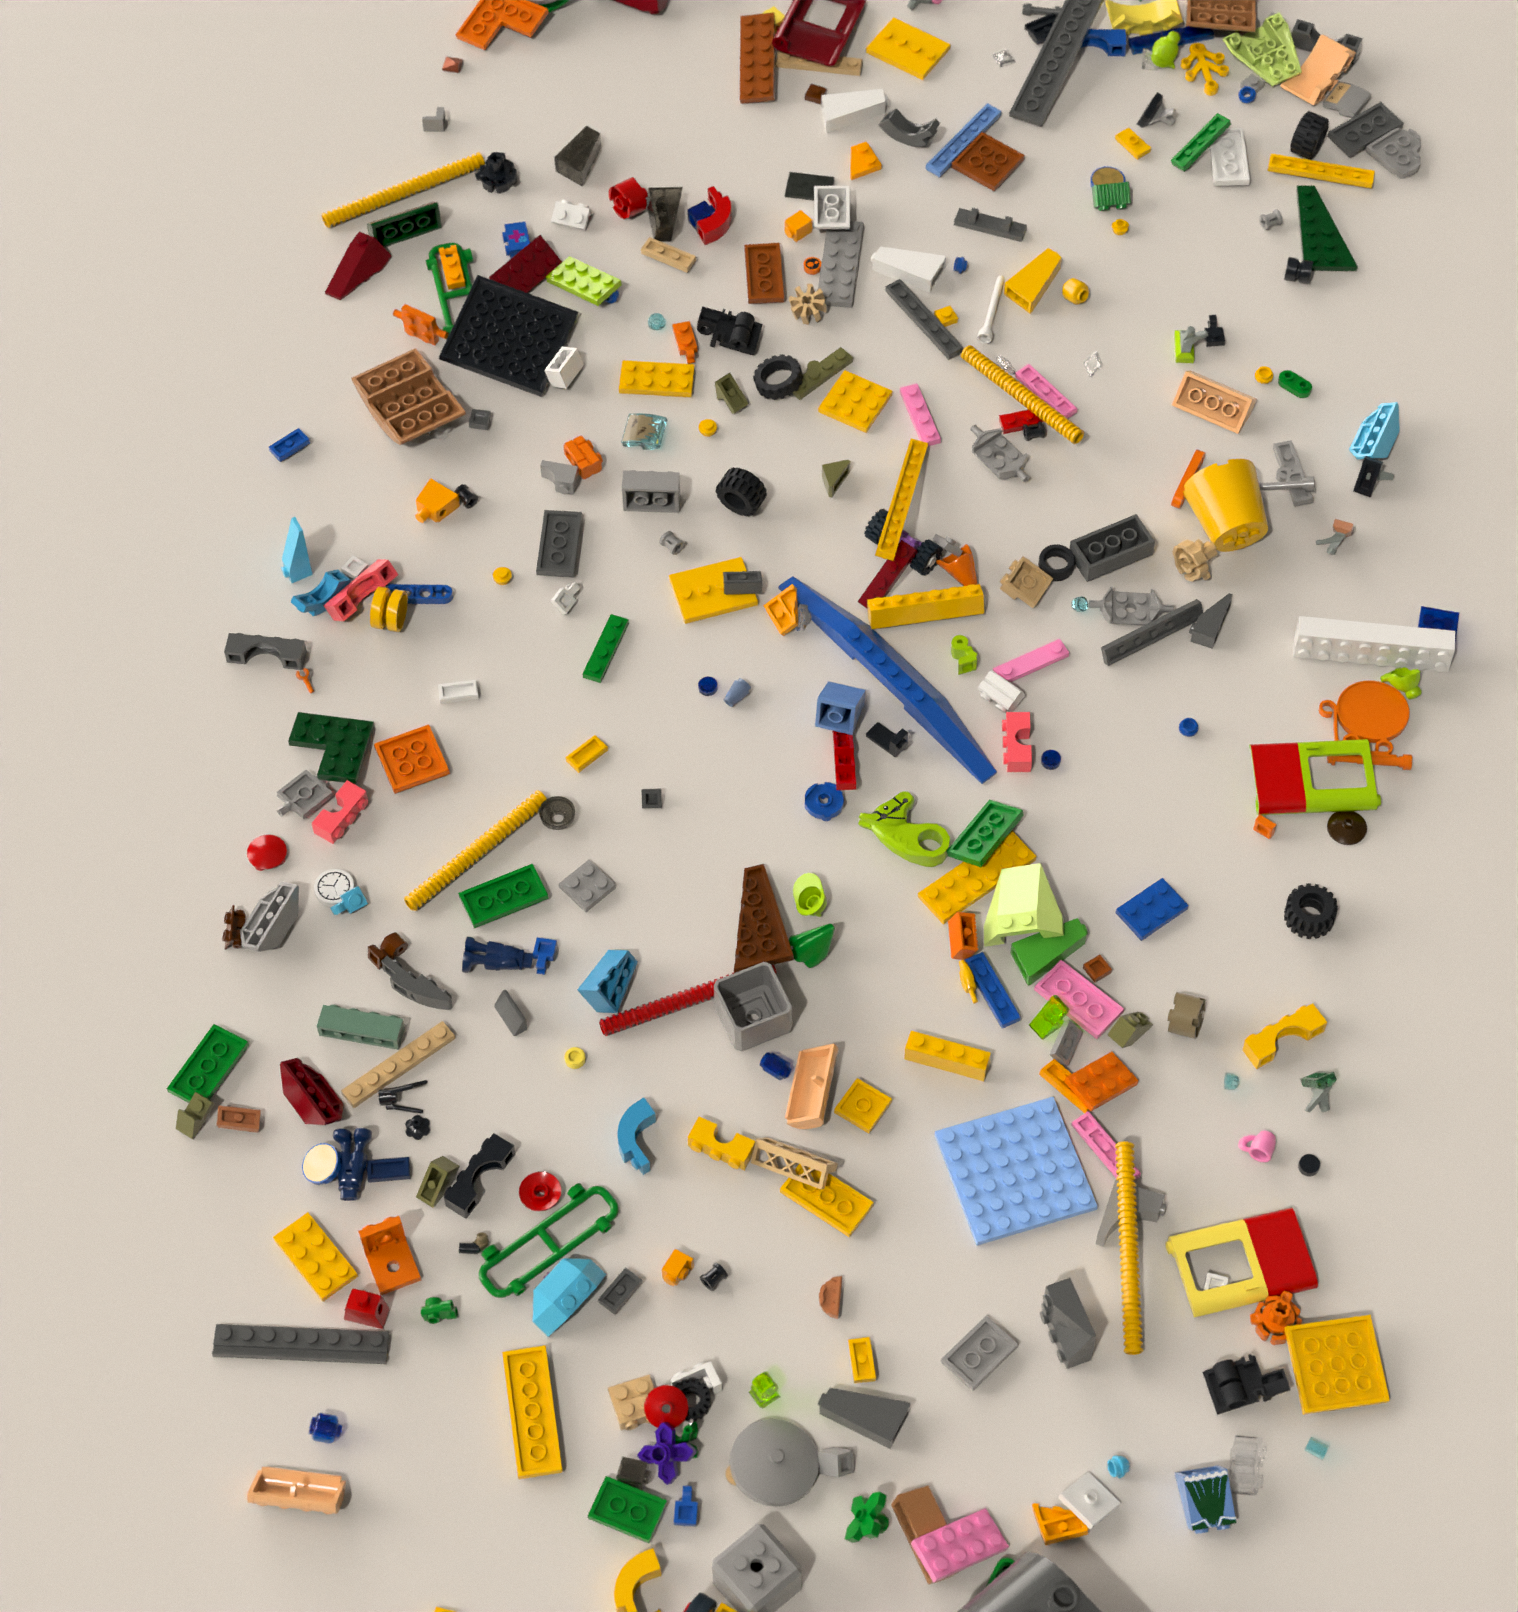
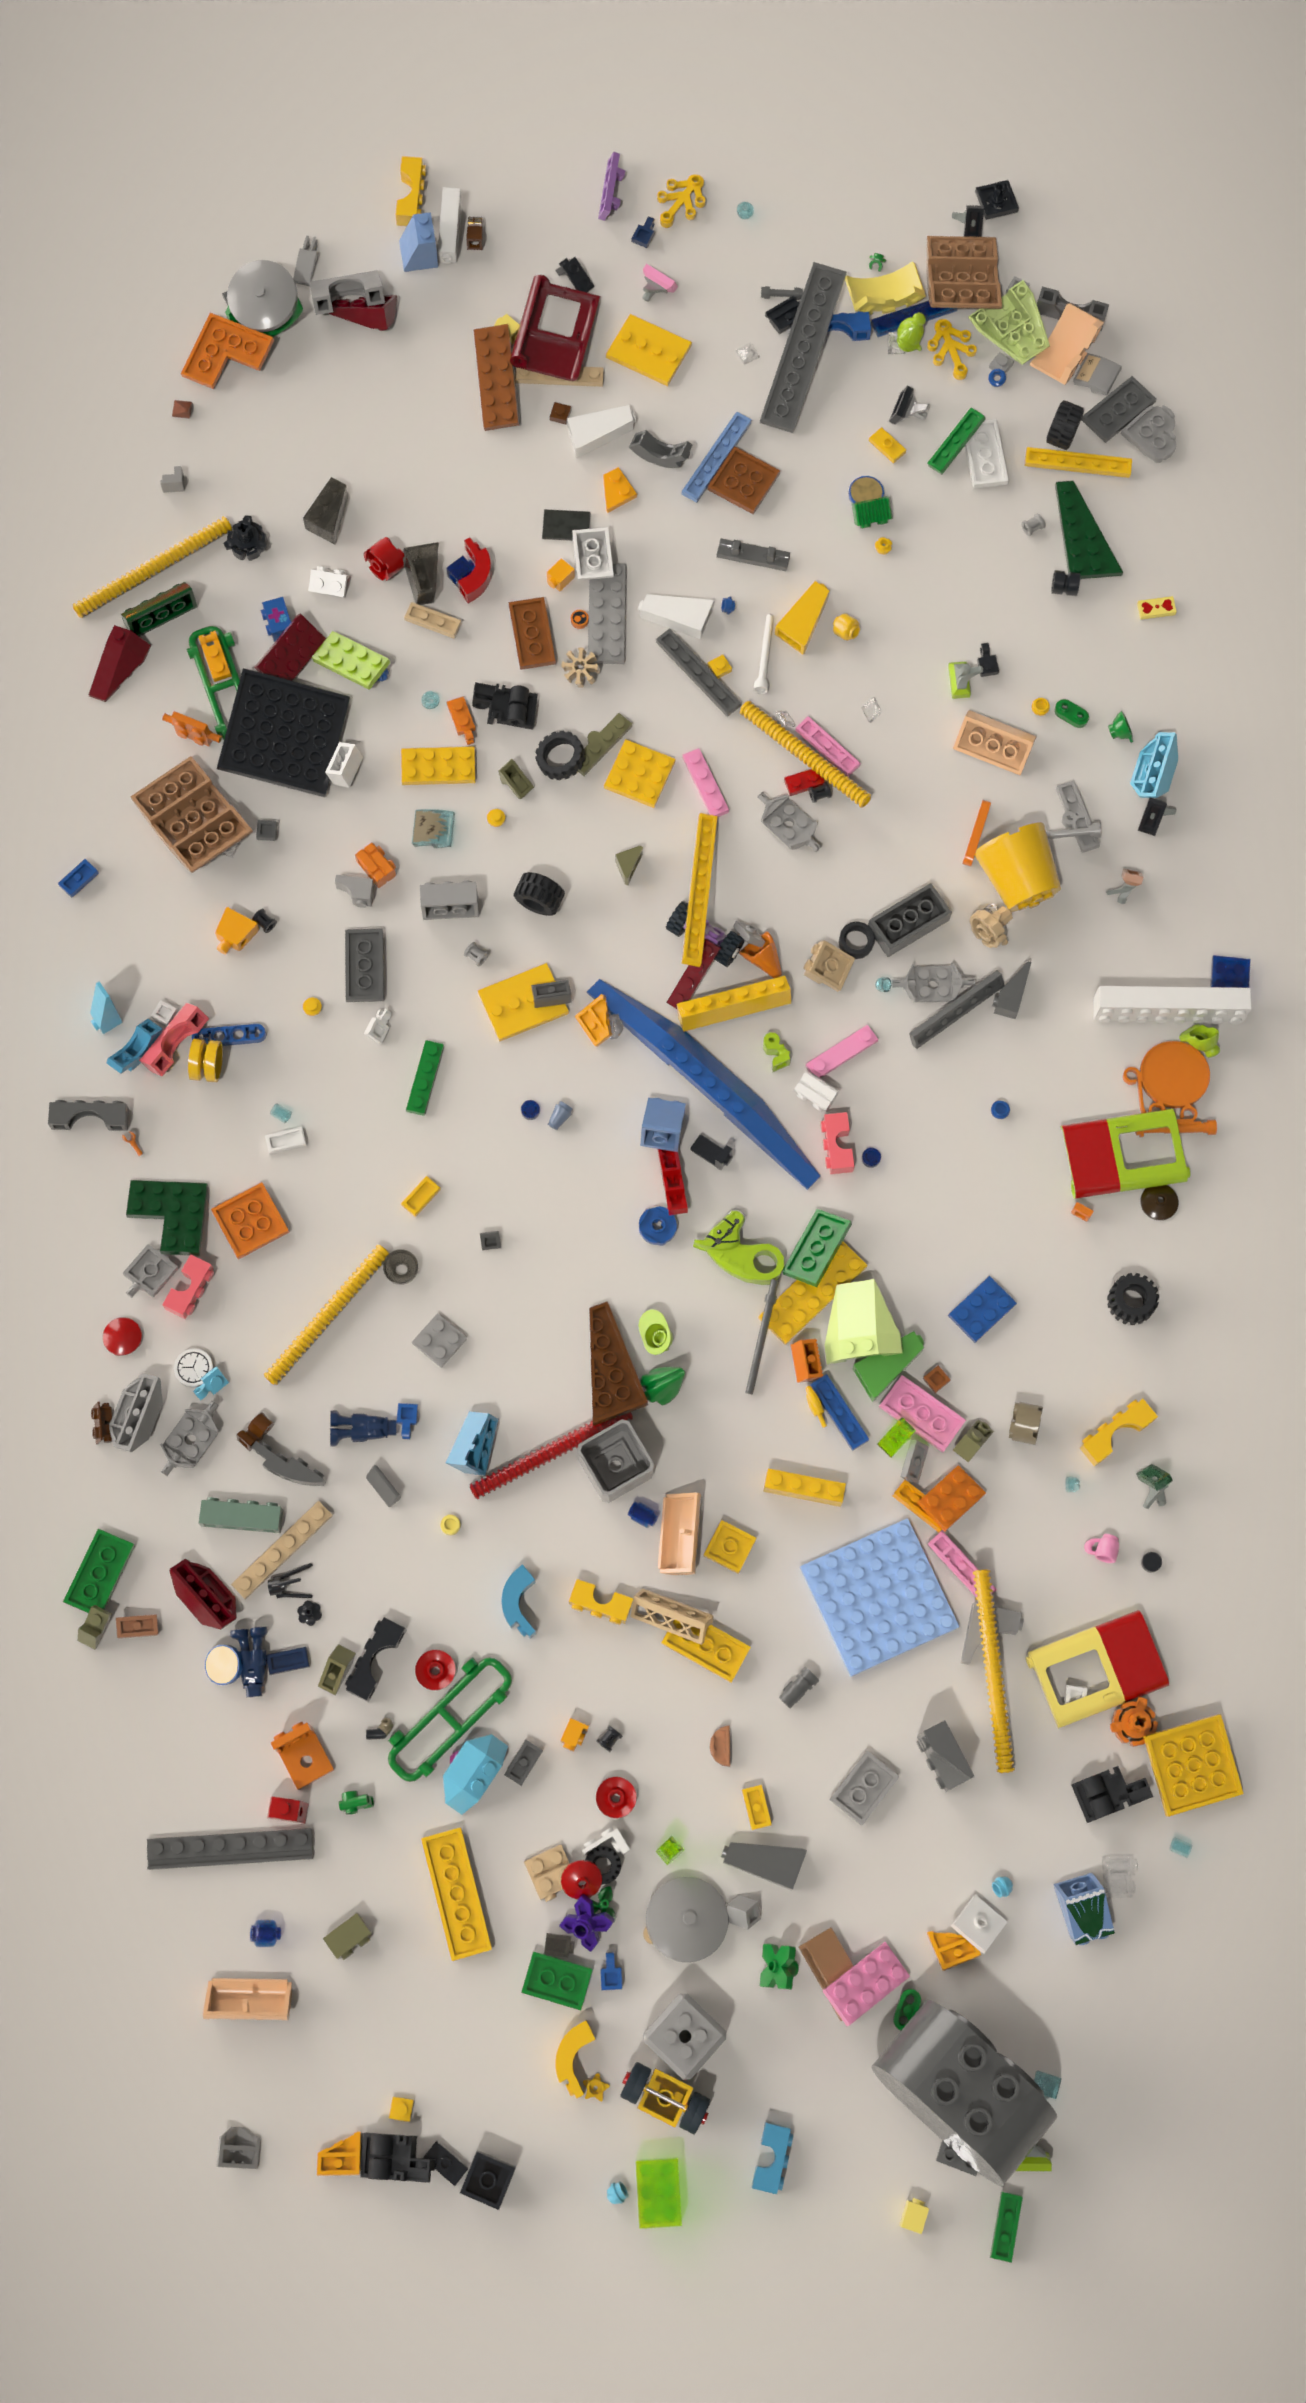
camera: 10 degrees left, 15 degrees up
yellow plate [273,1212,358,1302] -> none
green plate [458,863,549,929] -> none
none -> light grey plate [160,1401,219,1477]
none -> clear light blue hinge [270,1103,292,1123]
none -> olive brick [323,1913,372,1960]
none -> red dish [596,1777,636,1818]
none -> dark grey bar [745,1279,779,1395]
none -> dark grey axle [779,1667,819,1709]
none -> green piece [1108,711,1134,743]
none -> light yellow tile [1137,596,1177,620]

